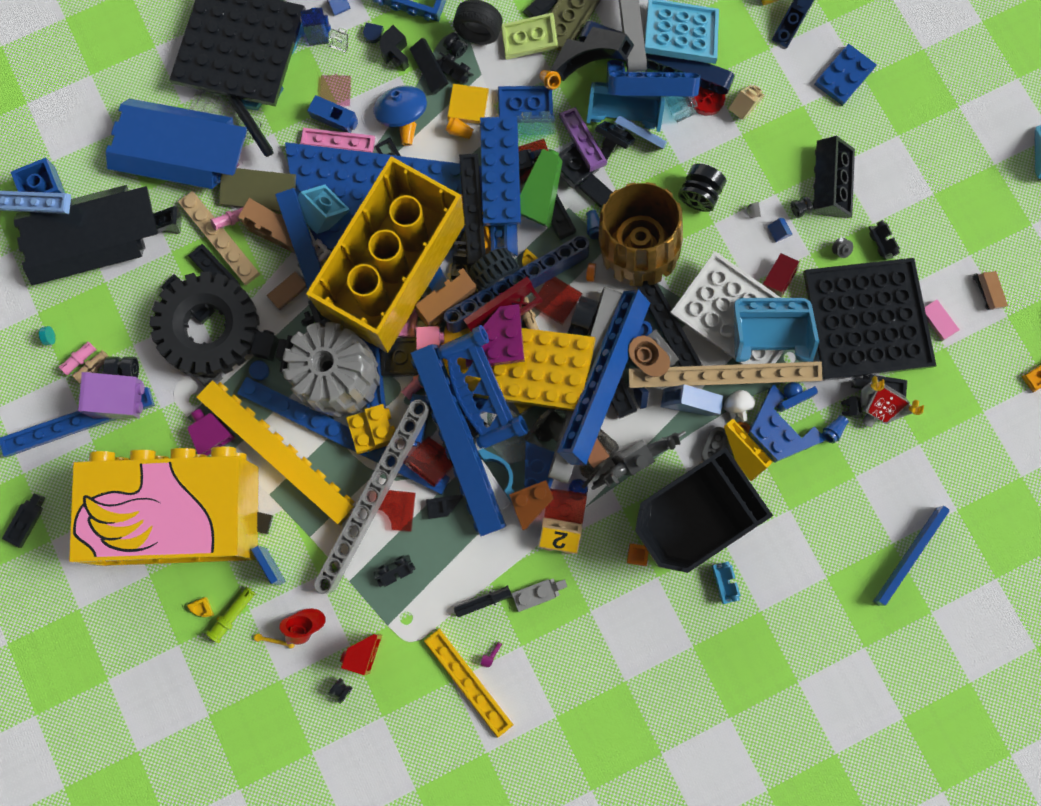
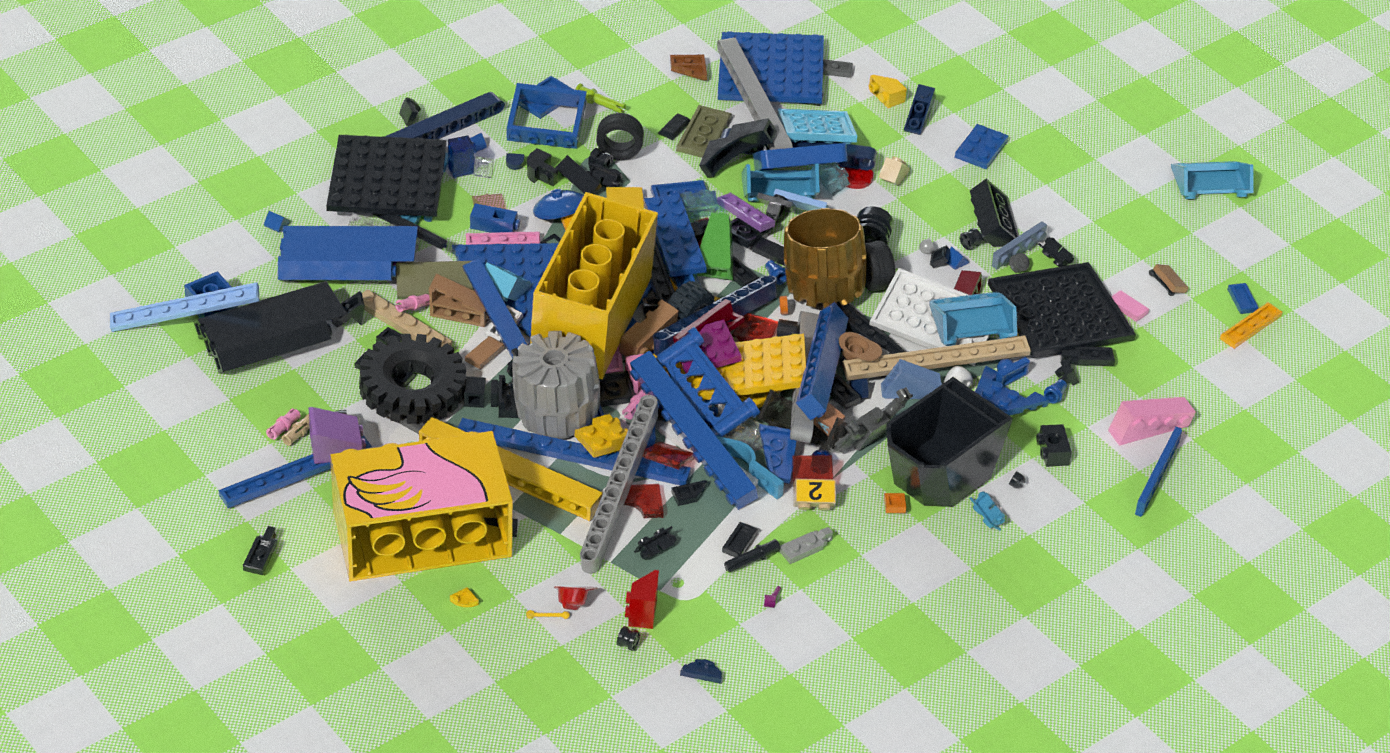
camera: 15 degrees left, 35 degrees down
teal tile [39,326,55,346] -> none
lime pin [205,586,256,644] -> none
blue tile [249,361,269,381] -> none
blue tile [252,546,286,585] -> none
yellow tile [424,628,514,738] -> none
yellowish green tile [501,13,559,60] -> none
dark orange wing [509,480,554,530] -> none
light orange cone [539,70,561,90] -> none
torso [860,376,924,428] -> none
none -> blue slope [264,211,290,233]
none -> dark blue tile [680,659,722,684]
none -> black tile [722,522,758,557]
none -> black tyre [865,241,895,291]
none -> black tile [930,245,950,268]
none -> sand blue plate [991,221,1047,270]
none -> black hinge [1009,471,1026,488]
none -> black brick [1036,424,1072,467]
none -> bright pink wedge [1108,397,1196,446]

